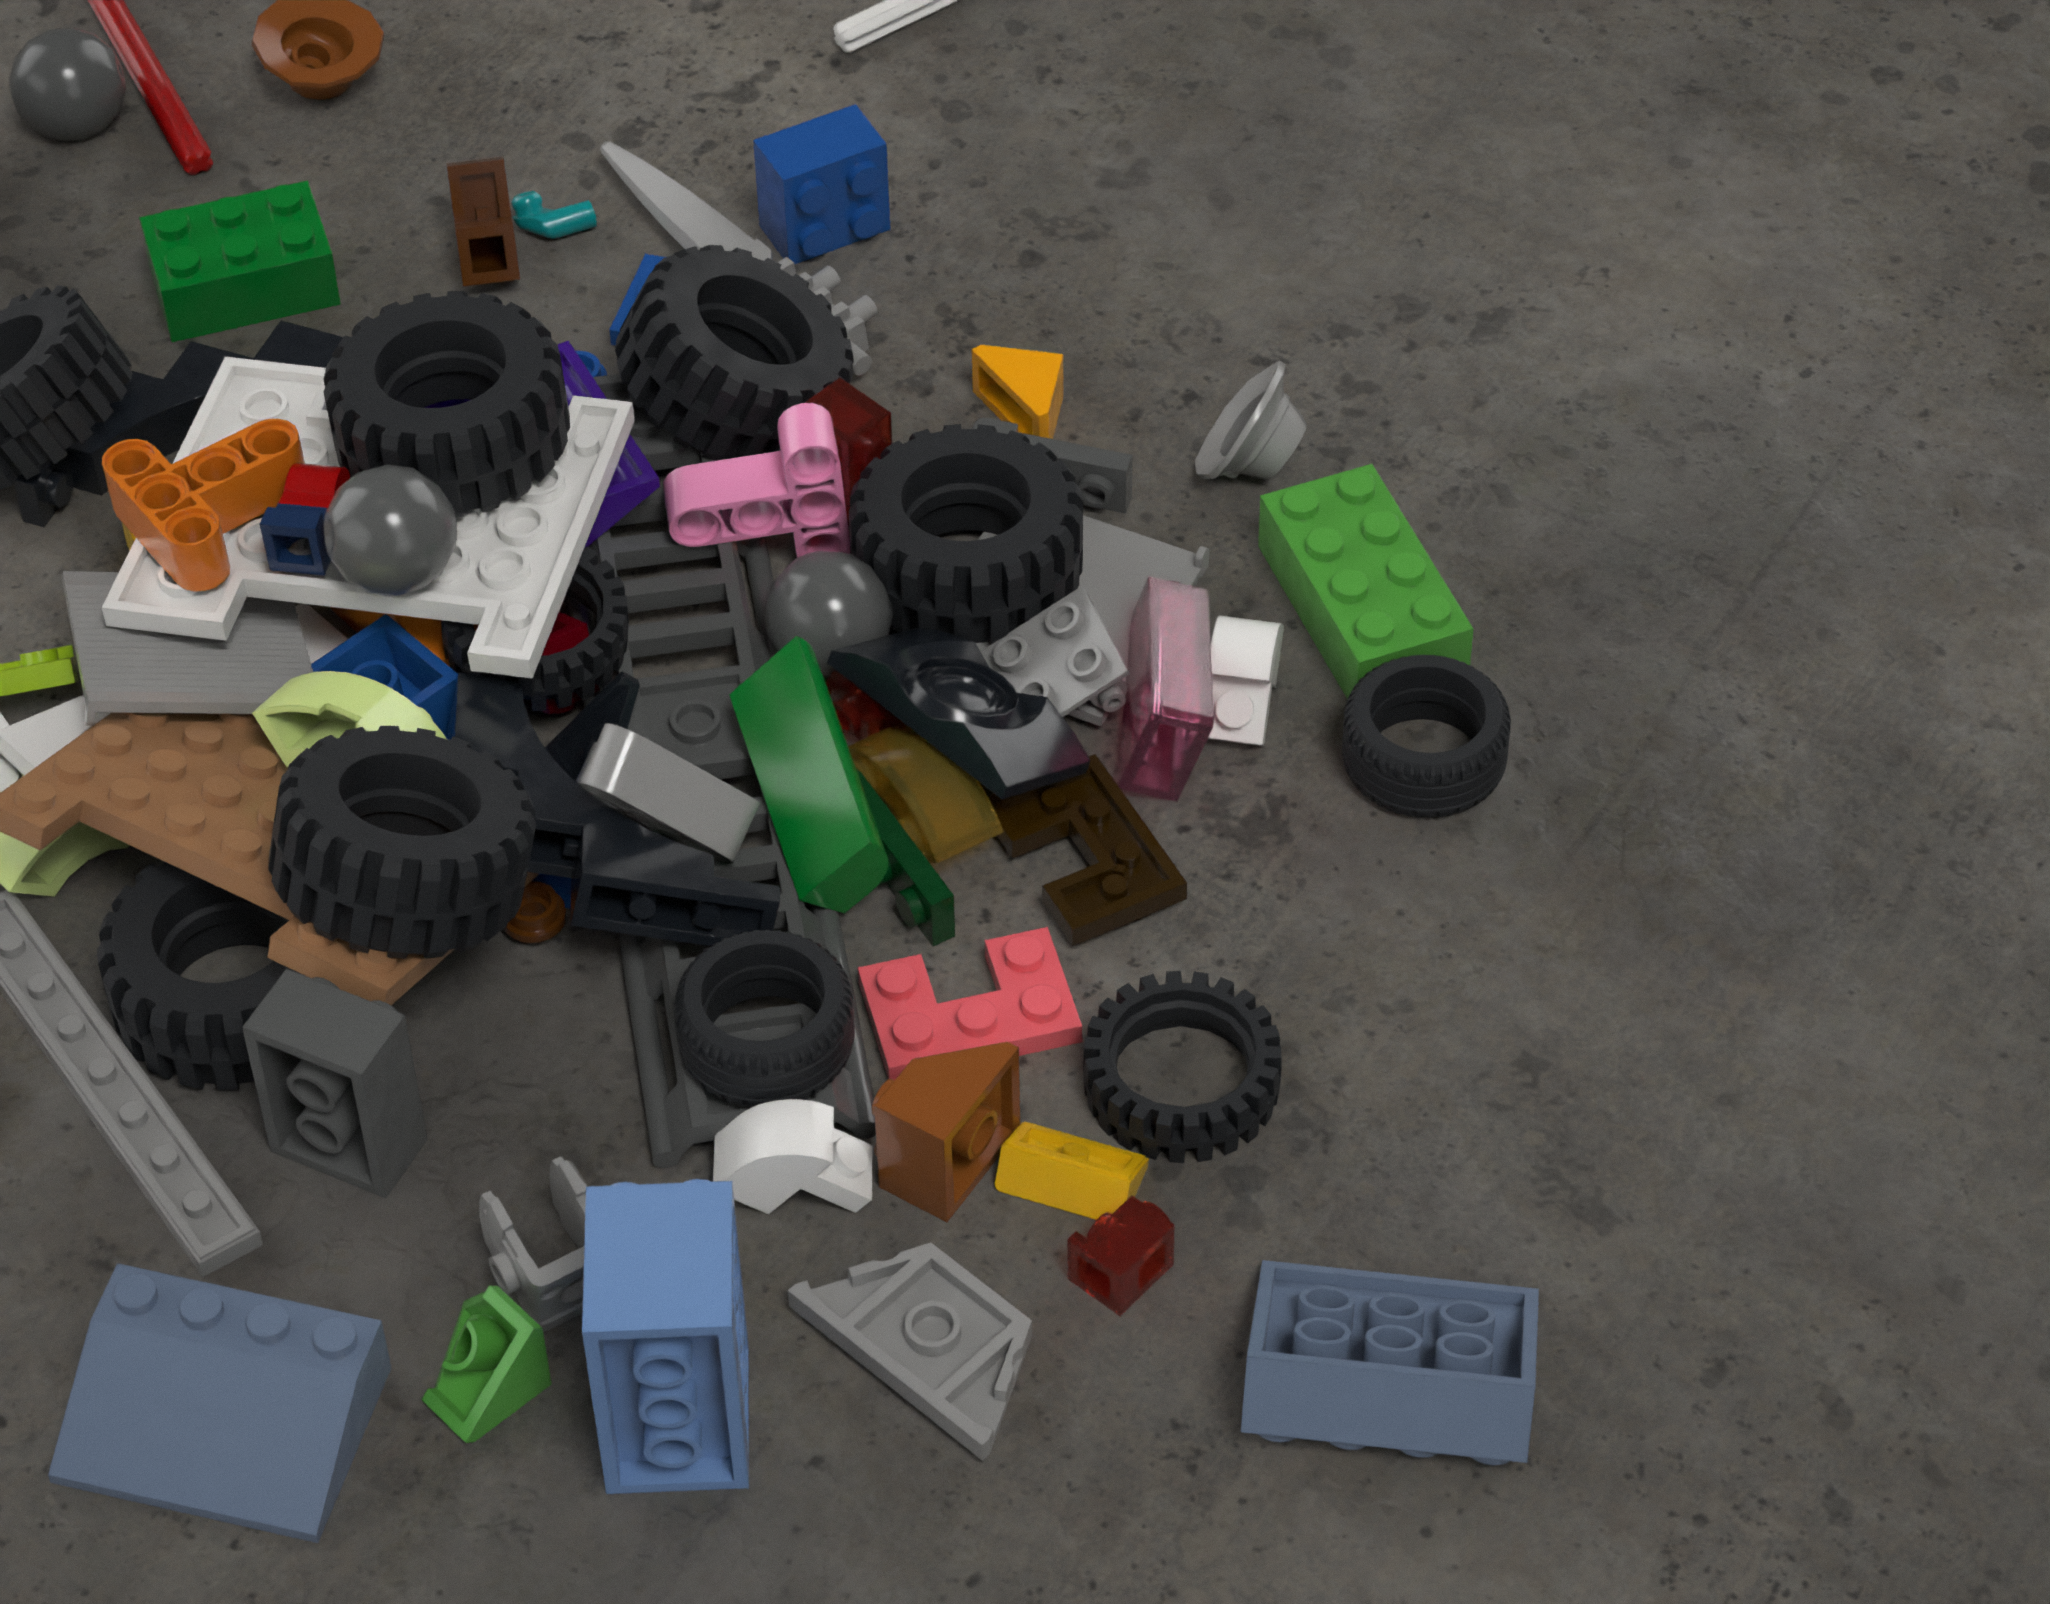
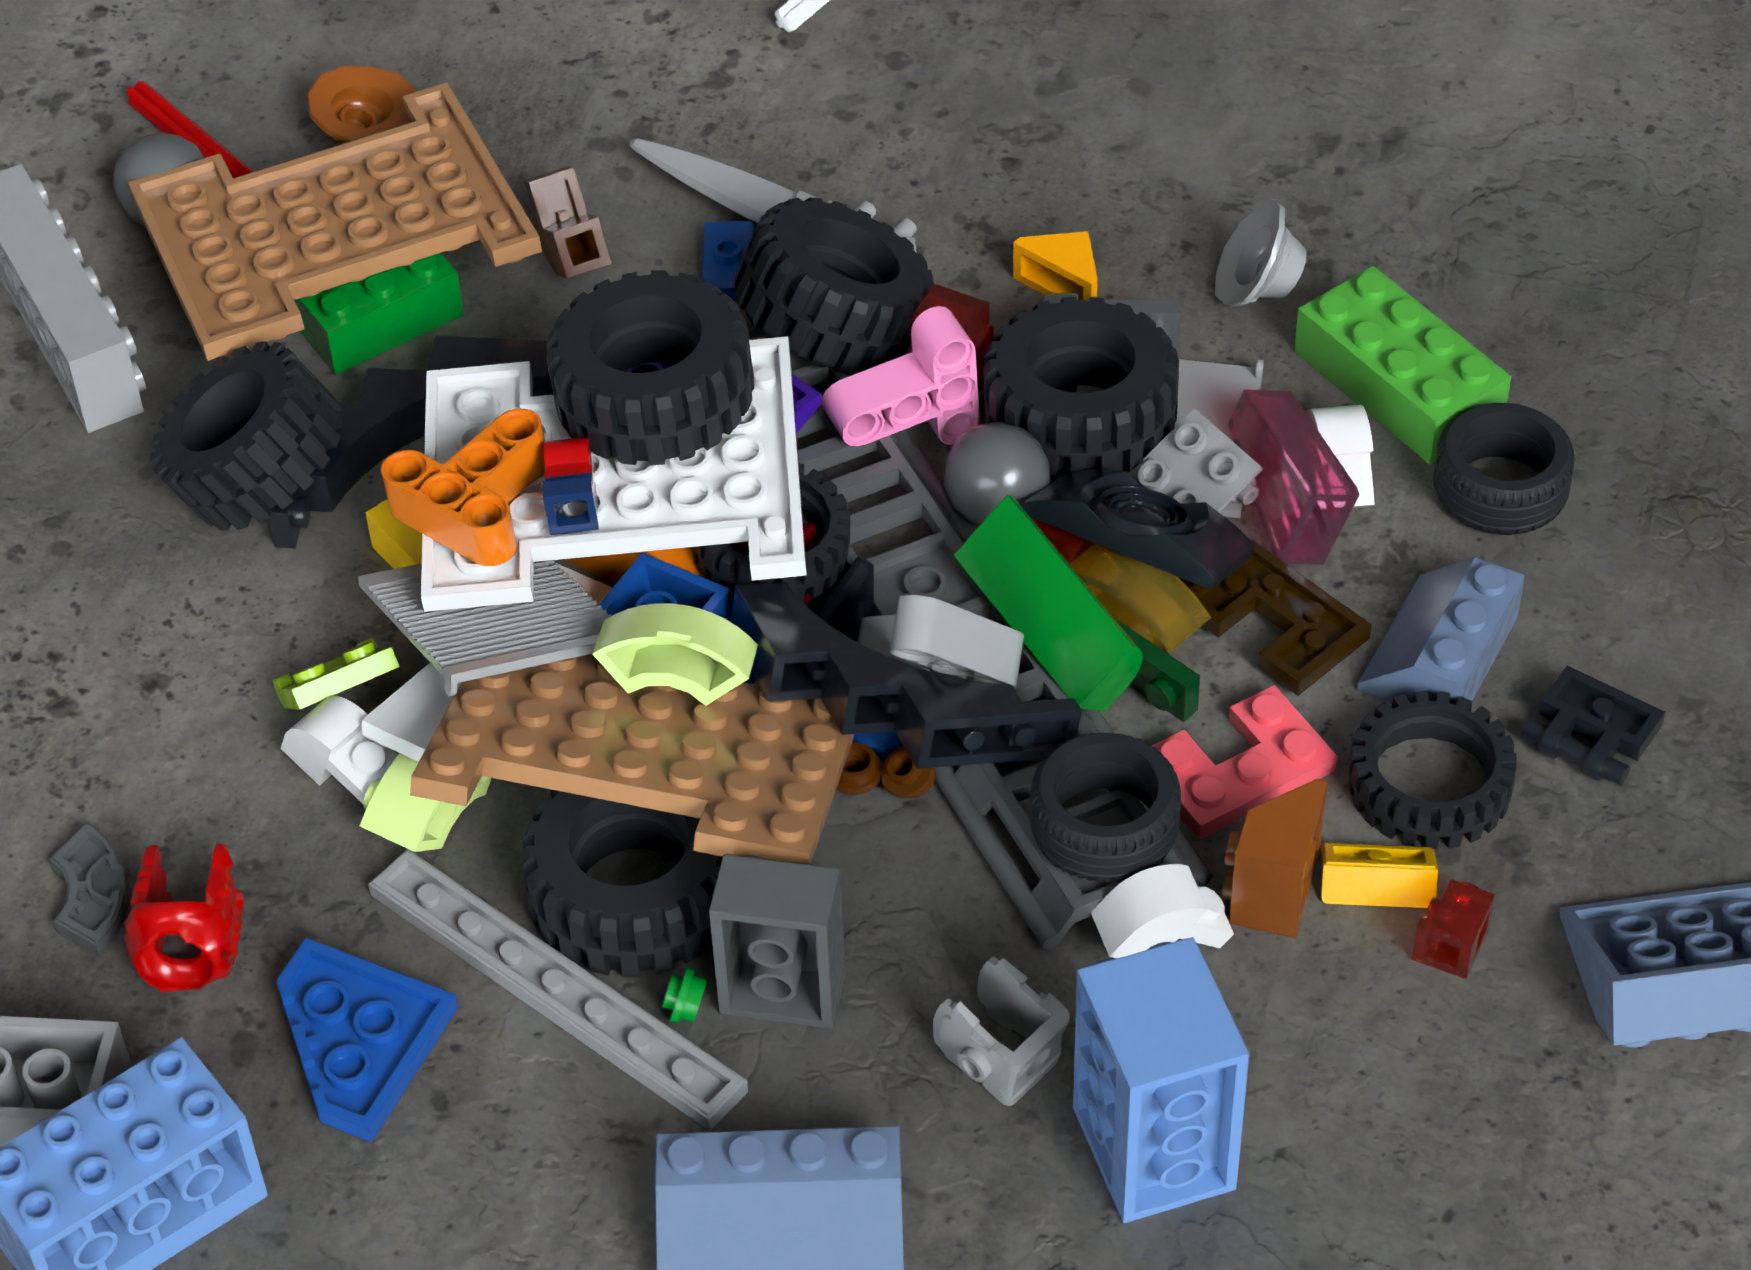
camera: 15 degrees left, 0 degrees up
black tyre [268,725,536,959] -> none
dark grey piece [324,465,457,597] -> none
bright green slope [421,1286,552,1443] -> none
teal arm [511,191,597,239] -> none
blue brick [753,104,891,265] -> none
light grey wing [788,1242,1032,1461] -> none
none -> medium nougat piece [128,82,542,361]
none -> green plate [662,966,707,1025]
none -> reddish brown plate [881,745,936,798]
none -> sand blue slope [1357,557,1525,705]
none -> black plate [1521,665,1665,786]

